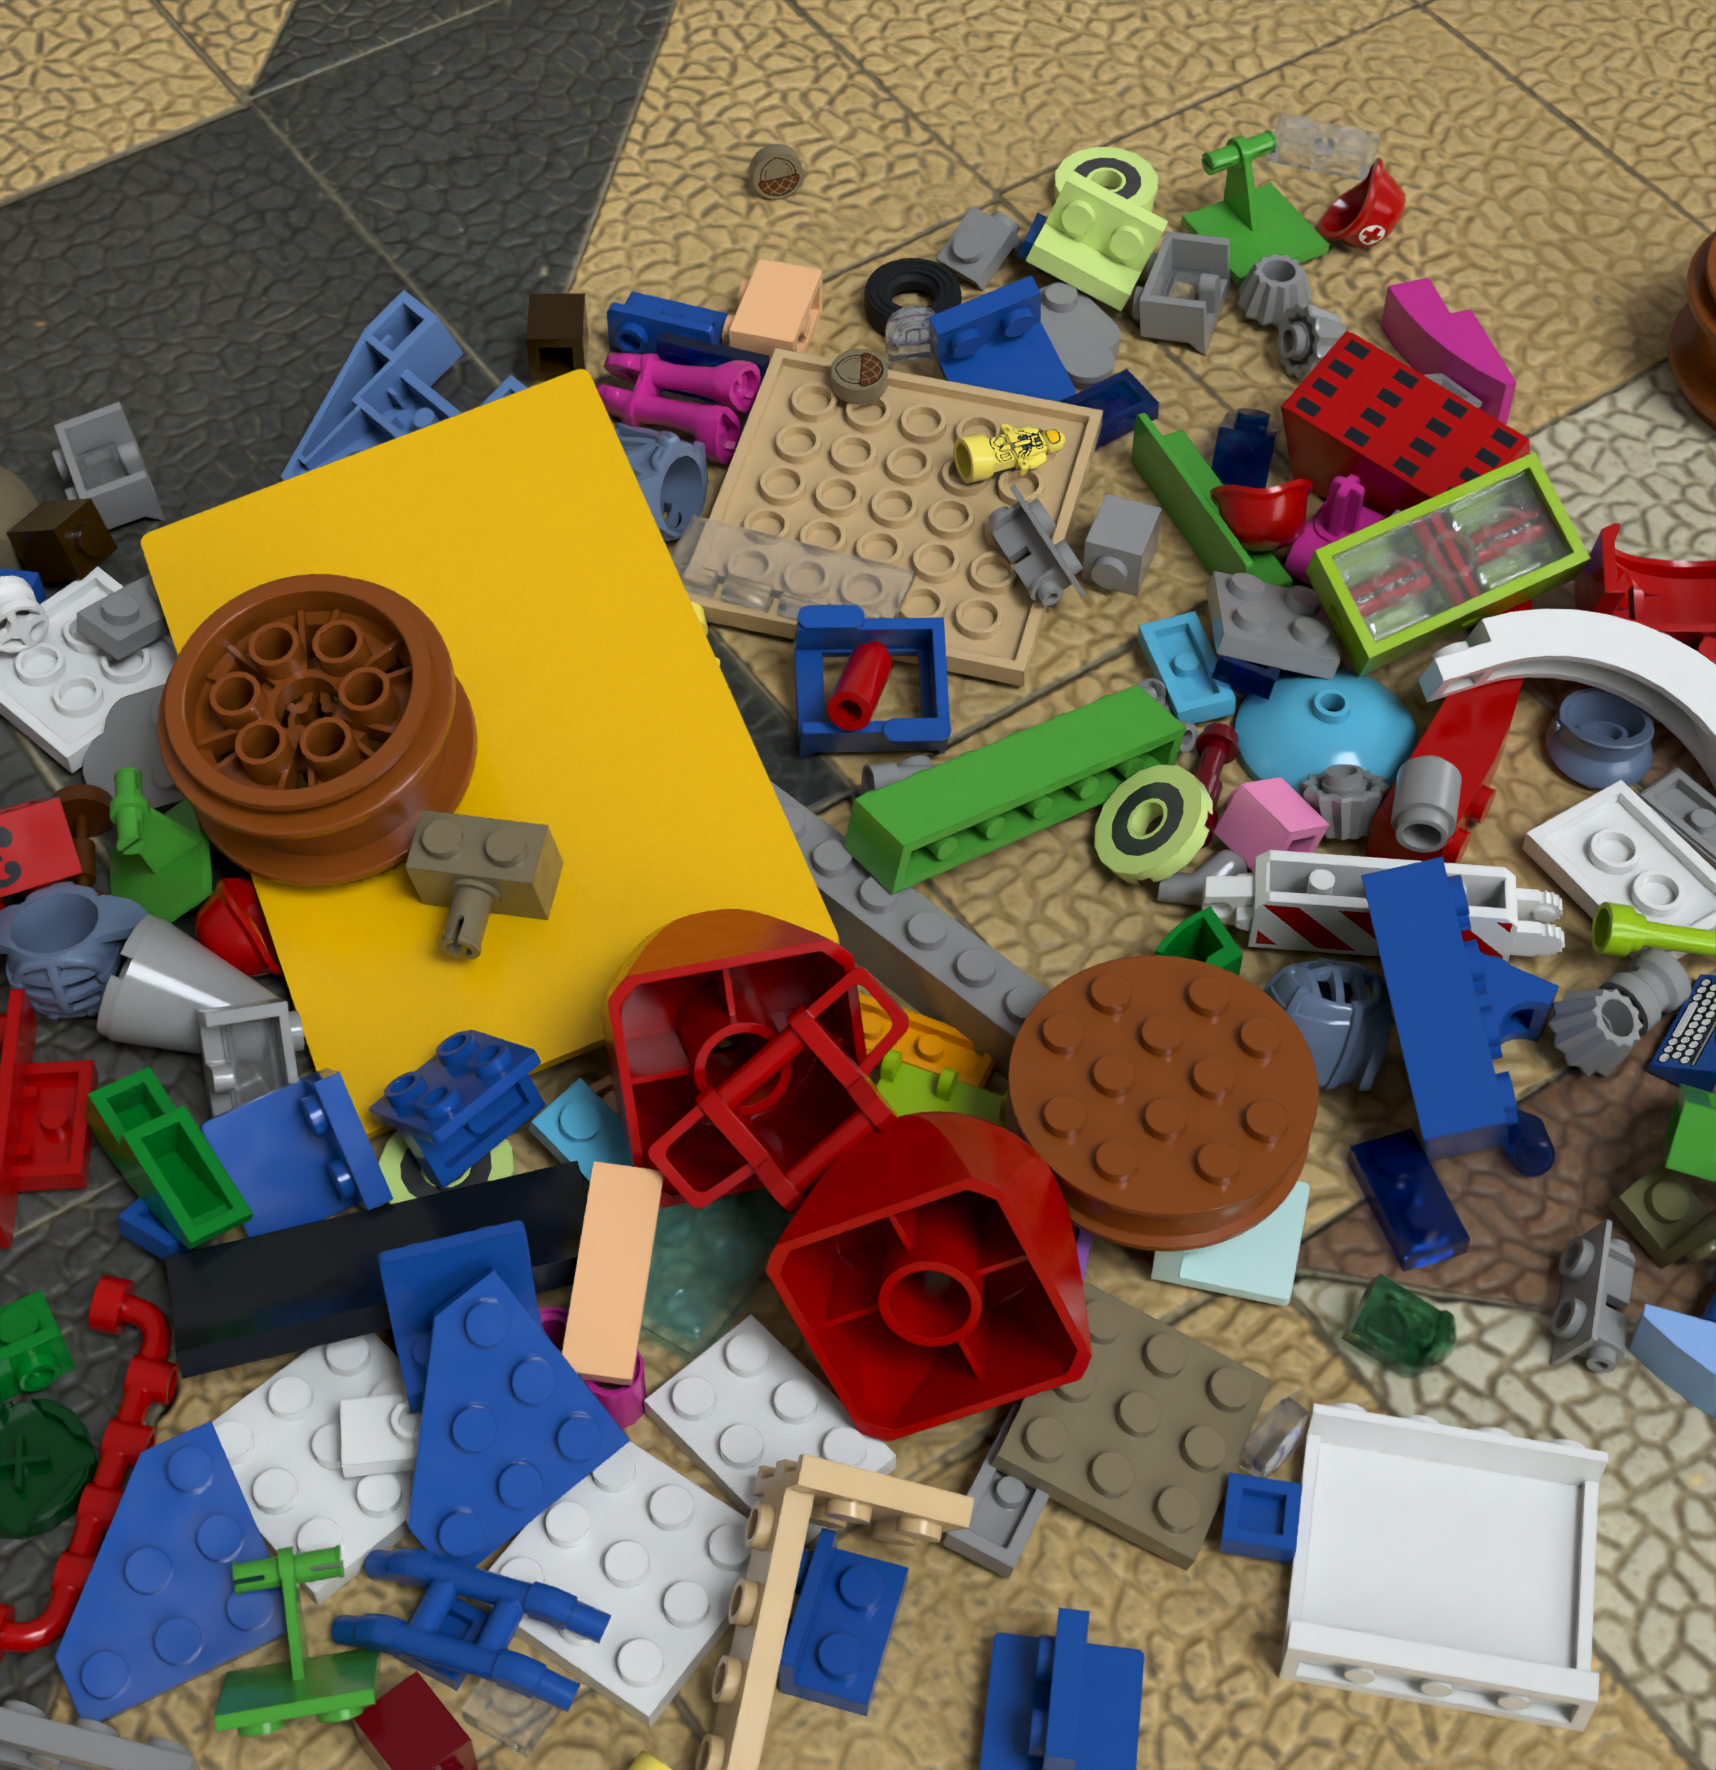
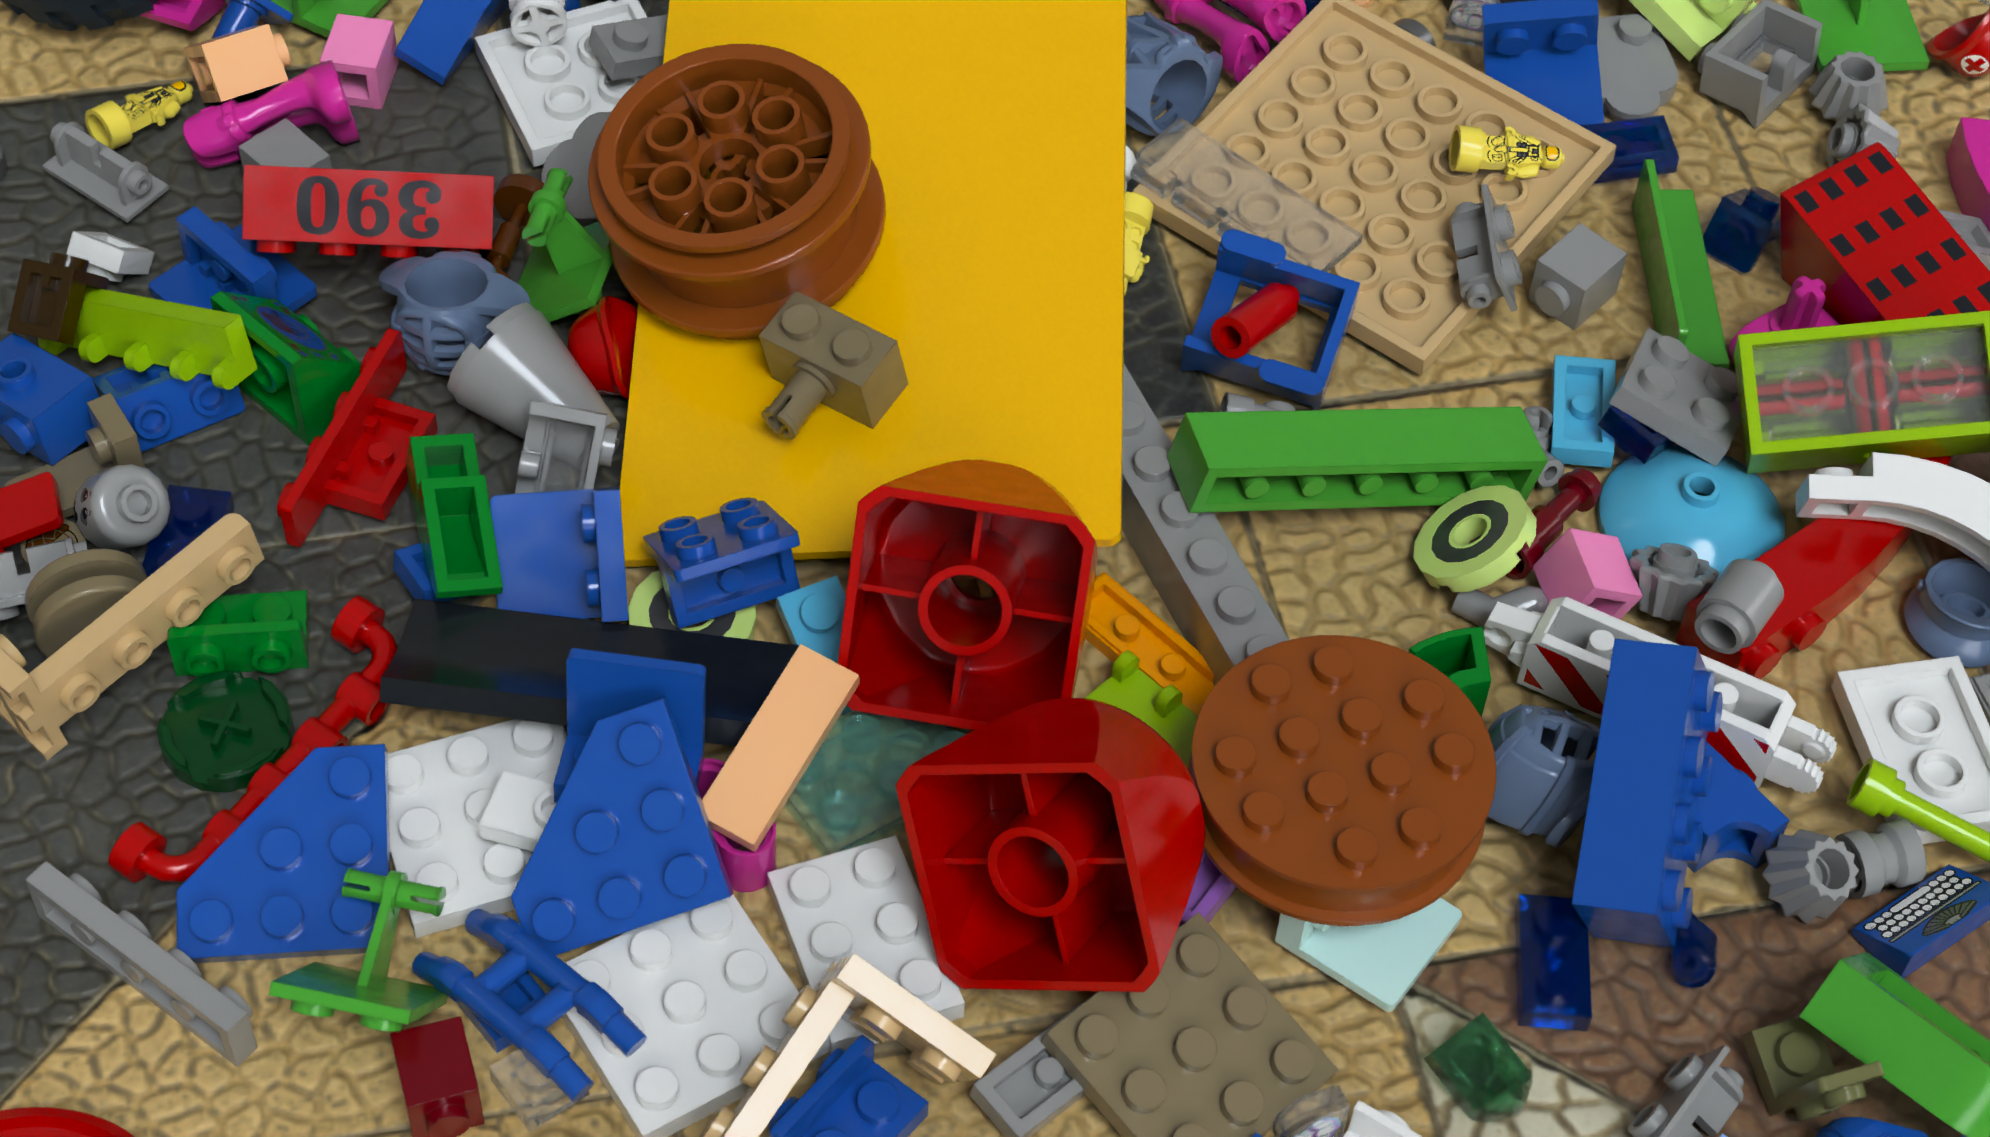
camera: 20 degrees right, 0 degrees up
red bar [648,966,909,1214] -> none
dark tan tile [831,349,888,404] -> none
red helmet [1210,479,1313,552] -> none

